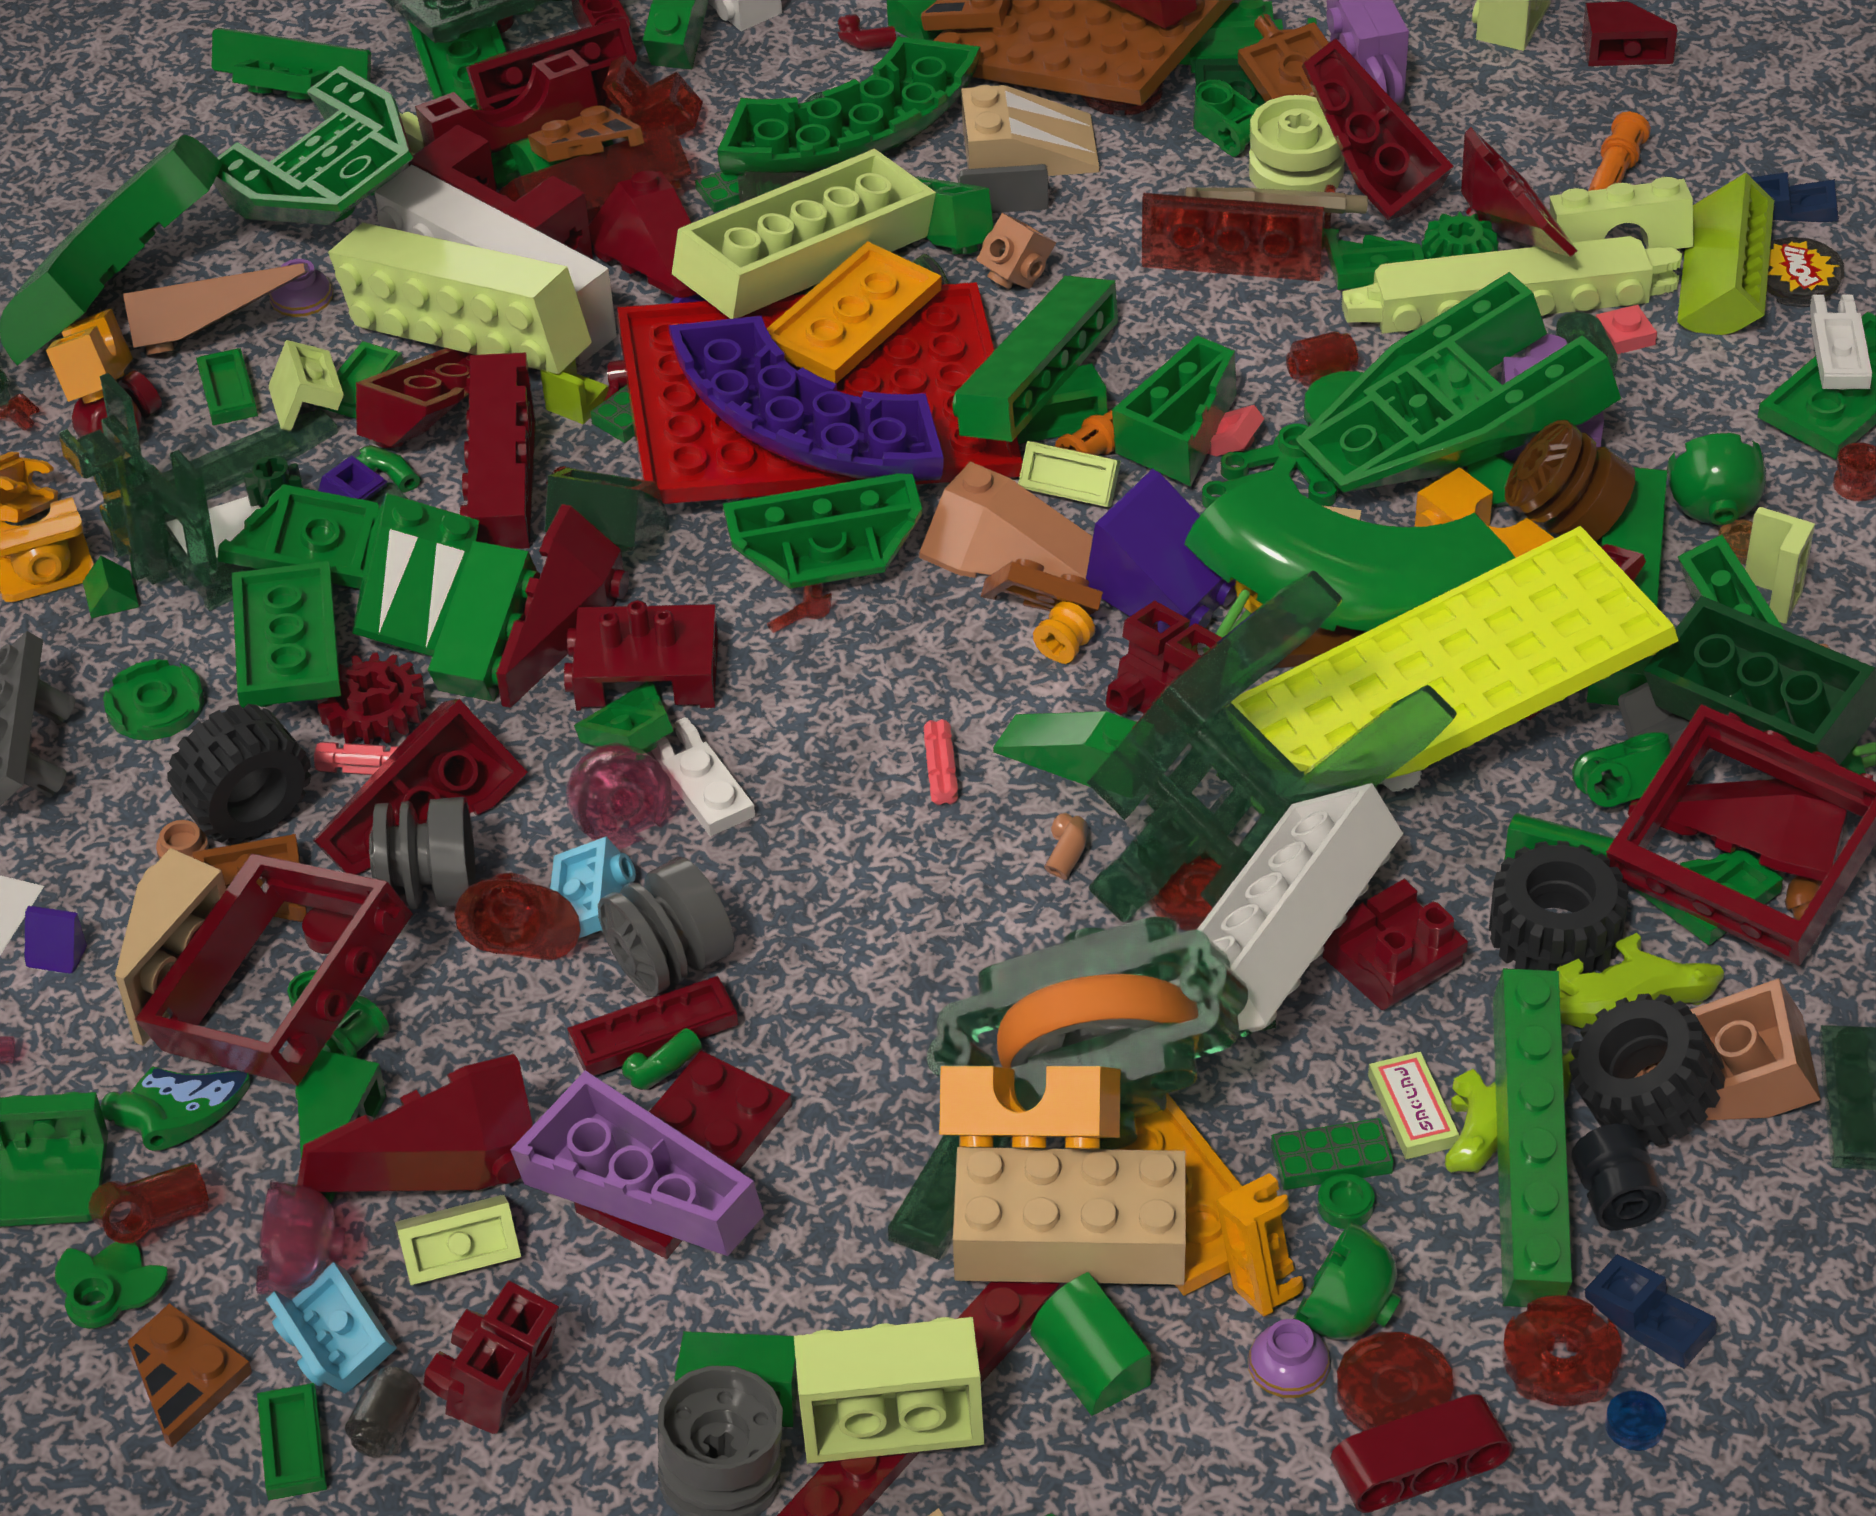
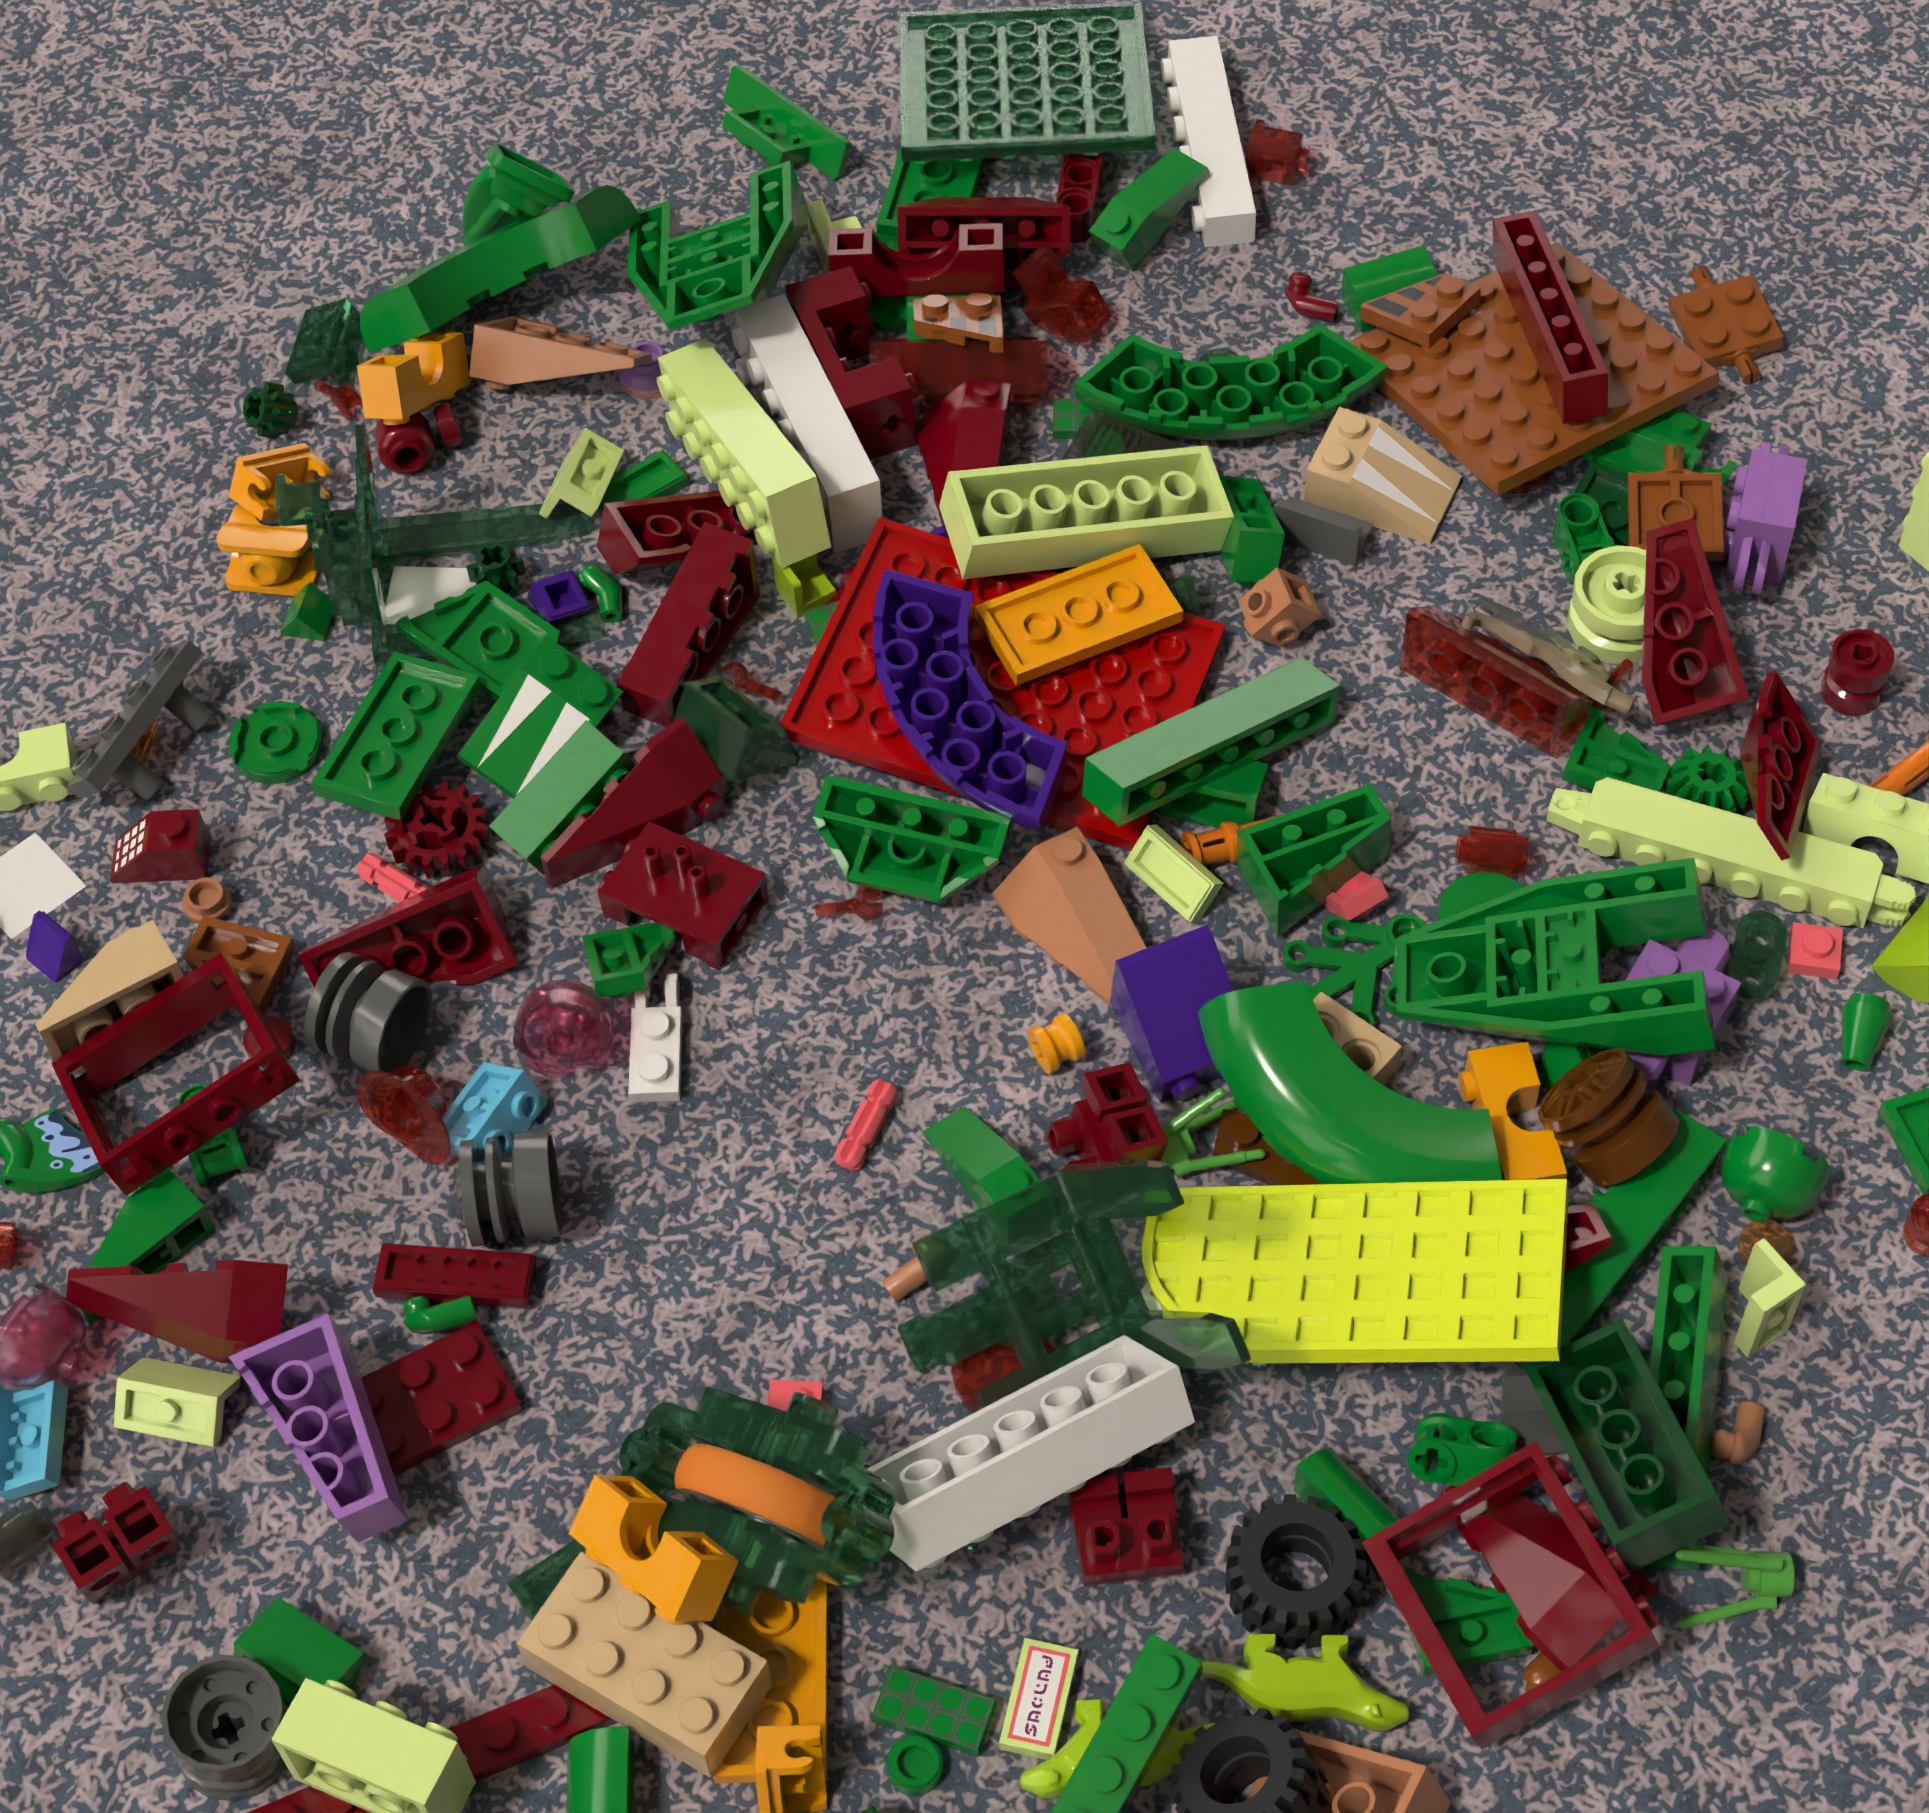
camera: 30 degrees right, 10 degrees up
black tyre [167,704,311,844] -> none
green tile [196,348,258,426] -> none
dark orange wing [981,559,1103,615] -> none
none -> dark red slope [110,809,211,884]
none -> green piece [462,143,576,246]
none -> dark red wheel [1821,629,1894,716]
none -> green cone [1840,993,1893,1072]

